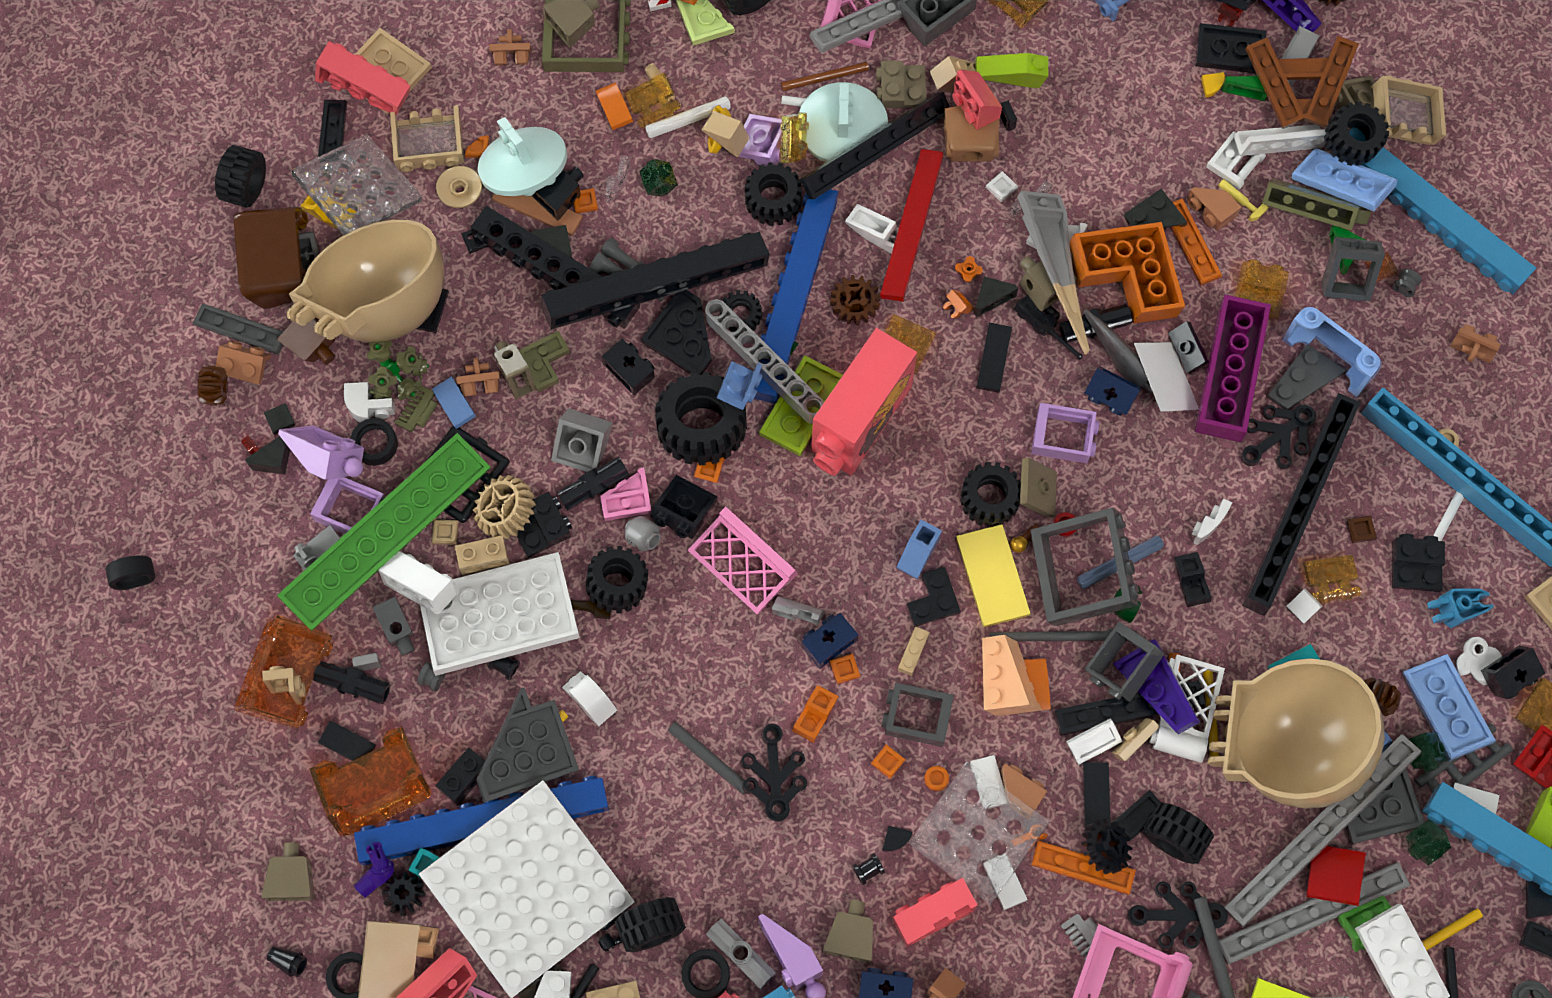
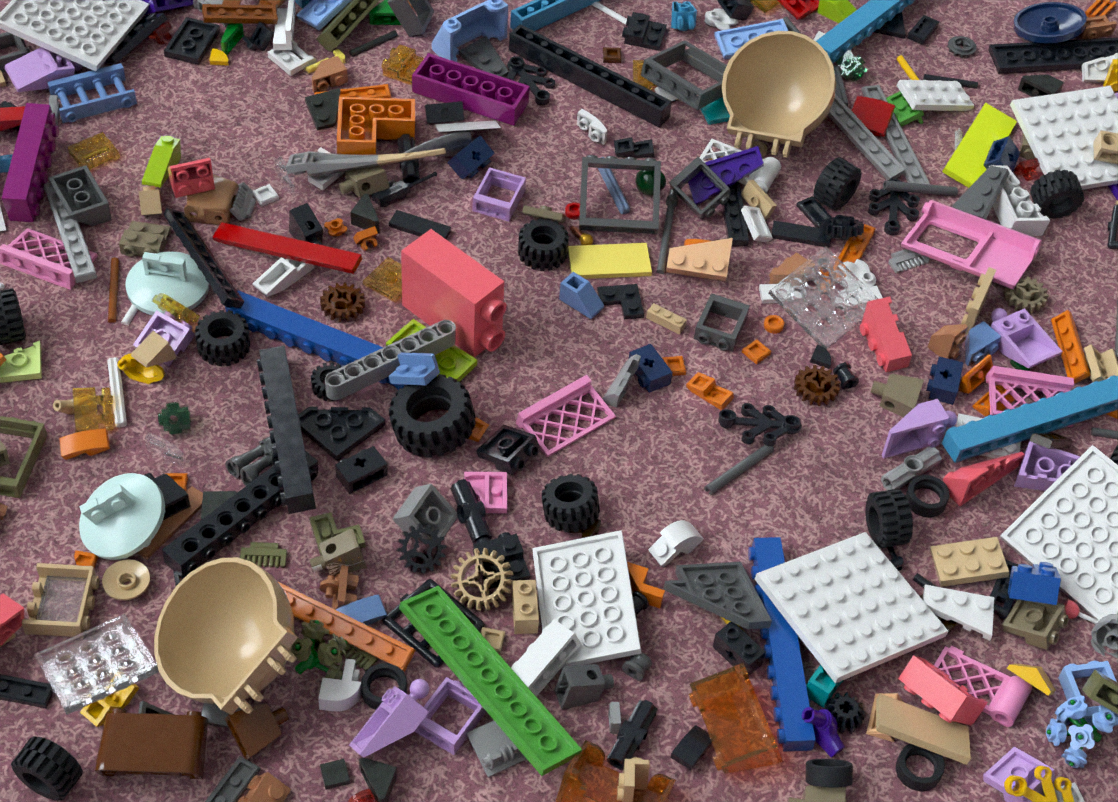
camera: 85 degrees left, 20 degrees down
light grey head [625,516,661,552] -> none
none -> light grey piece [230,182,256,221]
none -> olive piece [240,542,287,568]
none -> black bracket [242,22,274,51]
none -> orange tile [278,582,416,672]
none -> black torso [289,203,324,246]
none -> pearl dark grey bar [349,30,398,57]
none -> black gear [396,523,447,573]
none -> orange slope [627,562,665,609]
none -> dark grey window [641,40,727,110]
none -> reddish brown gear [794,365,840,406]
none -> black tyre [805,759,853,788]
none -> white plate [839,259,876,289]

